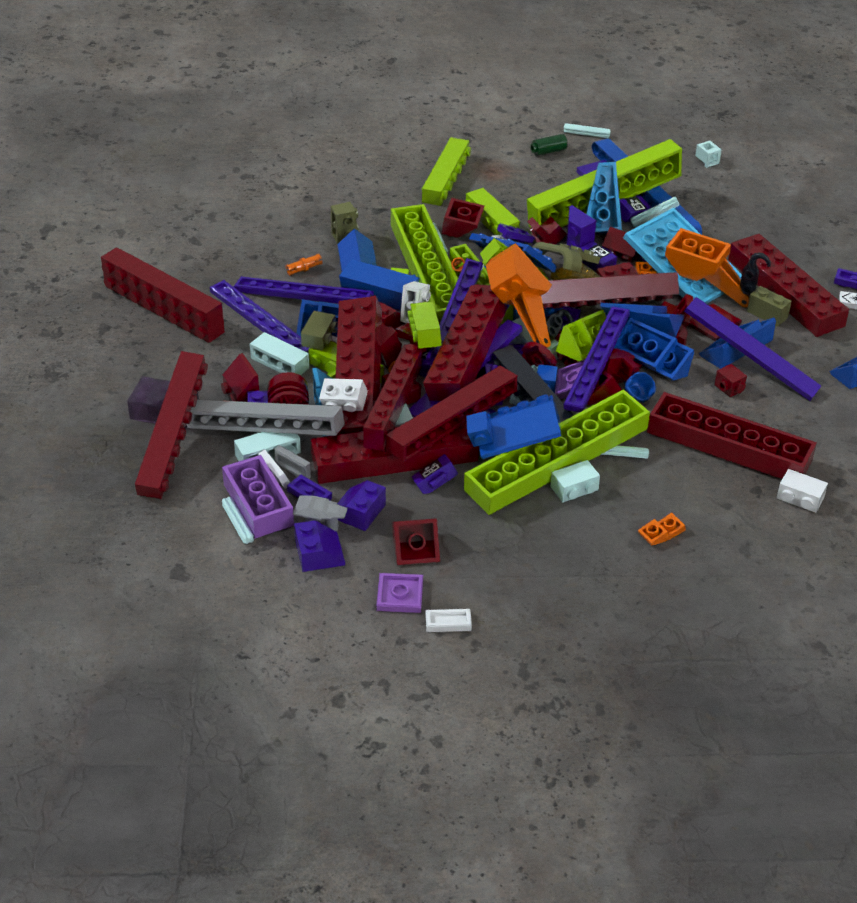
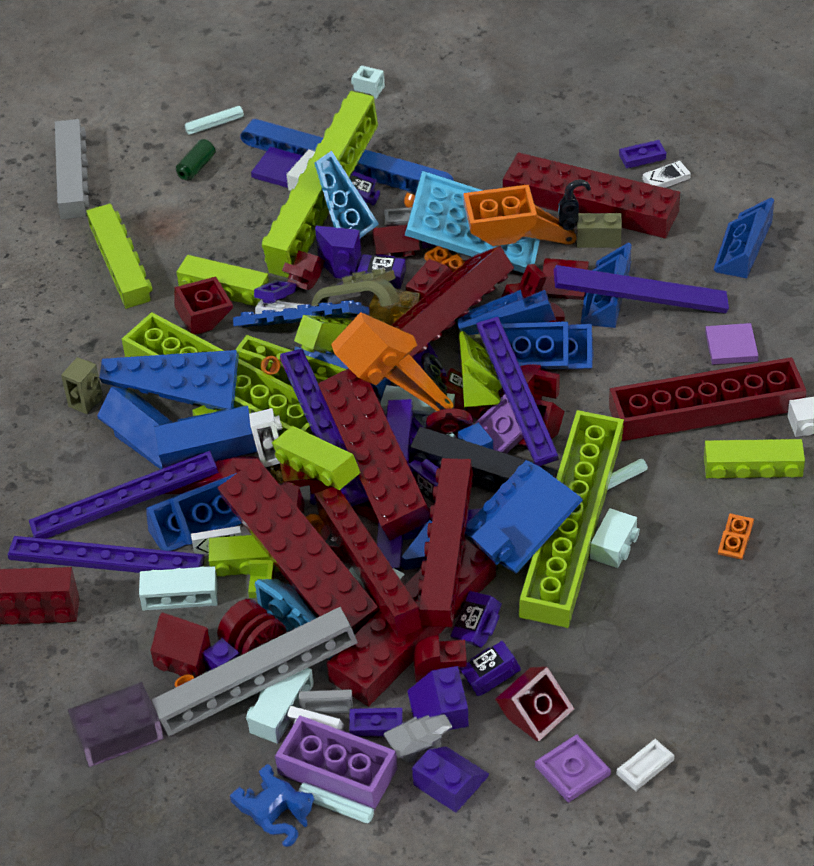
camera: 35 degrees left, 5 degrees up
dark red brick [135,351,208,499] -> none
orange pin [286,254,323,276] -> none
olive brick [301,311,338,351] -> none
white brick [319,378,368,412] -> none
blue hair [624,372,656,403] -> none
light aqua axle [631,197,679,227] -> none
dark red brick [714,364,747,397] -> none
none -> light grey brick [55,119,90,219]
none -> blue wing [99,350,239,410]
none -> blue animal [230,764,315,847]
none -> dark red brick [414,635,467,682]
none -> dark purple piece [459,641,521,696]
none -> lime brick [704,439,805,479]
none -> medium lavender tile [705,323,758,365]

